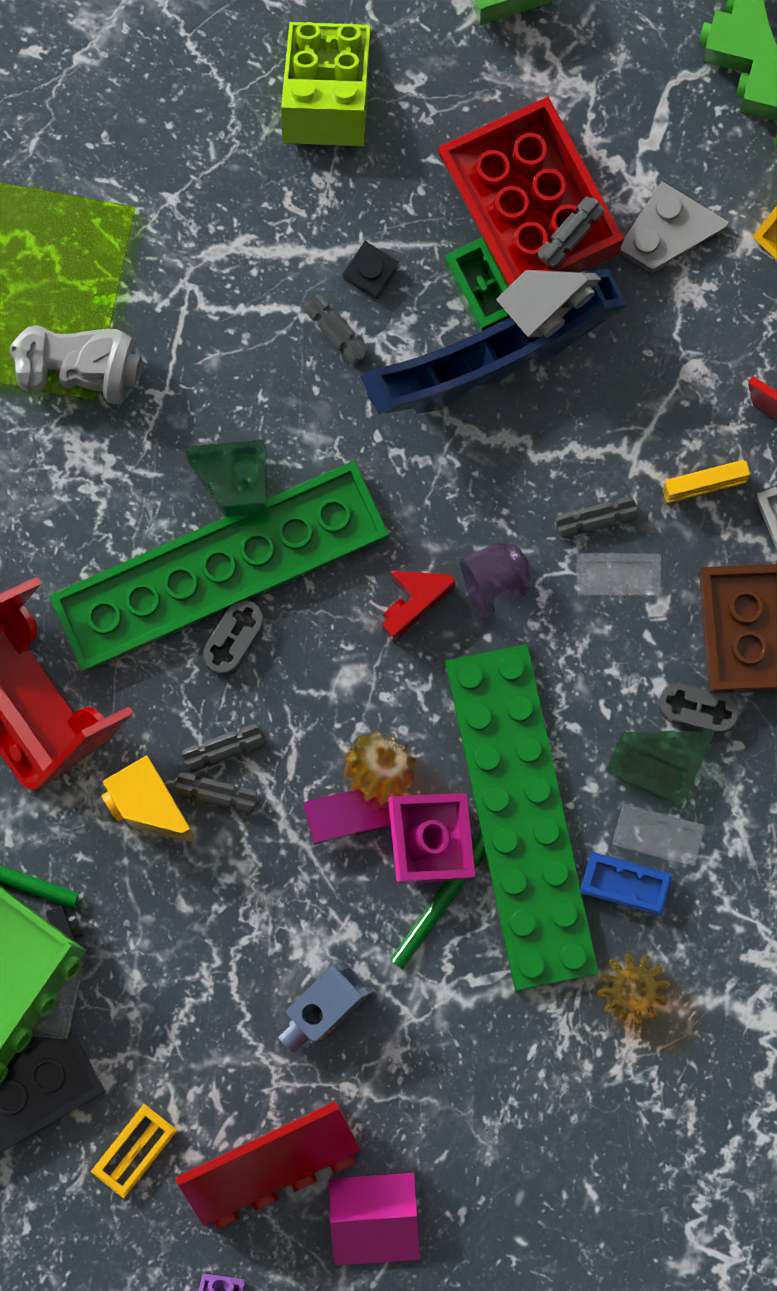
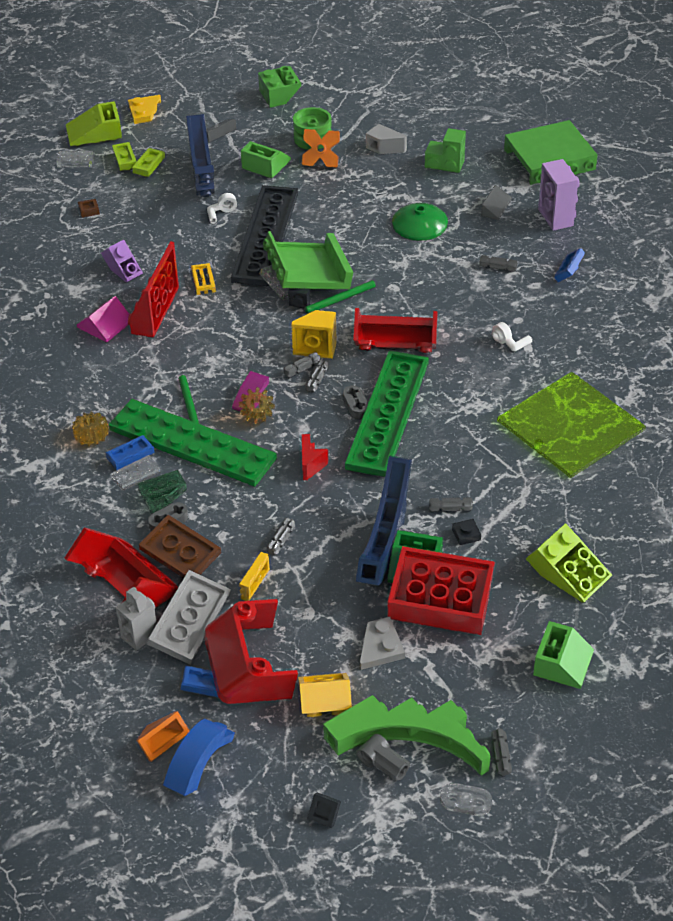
camera: 125 degrees right, 35 degrees down
light grey animal [10,325,142,405] -> none
clear green wing [185,440,267,517] -> none
sand blue torso [277,961,374,1053] -> none
dark pink slope [388,793,475,886] -> none
clear purple helmet [460,542,532,619] -> none
light grey slope [496,270,601,337] -> none
dark grey axle [538,197,605,269] -> none
clear plate [576,553,661,598] -> none

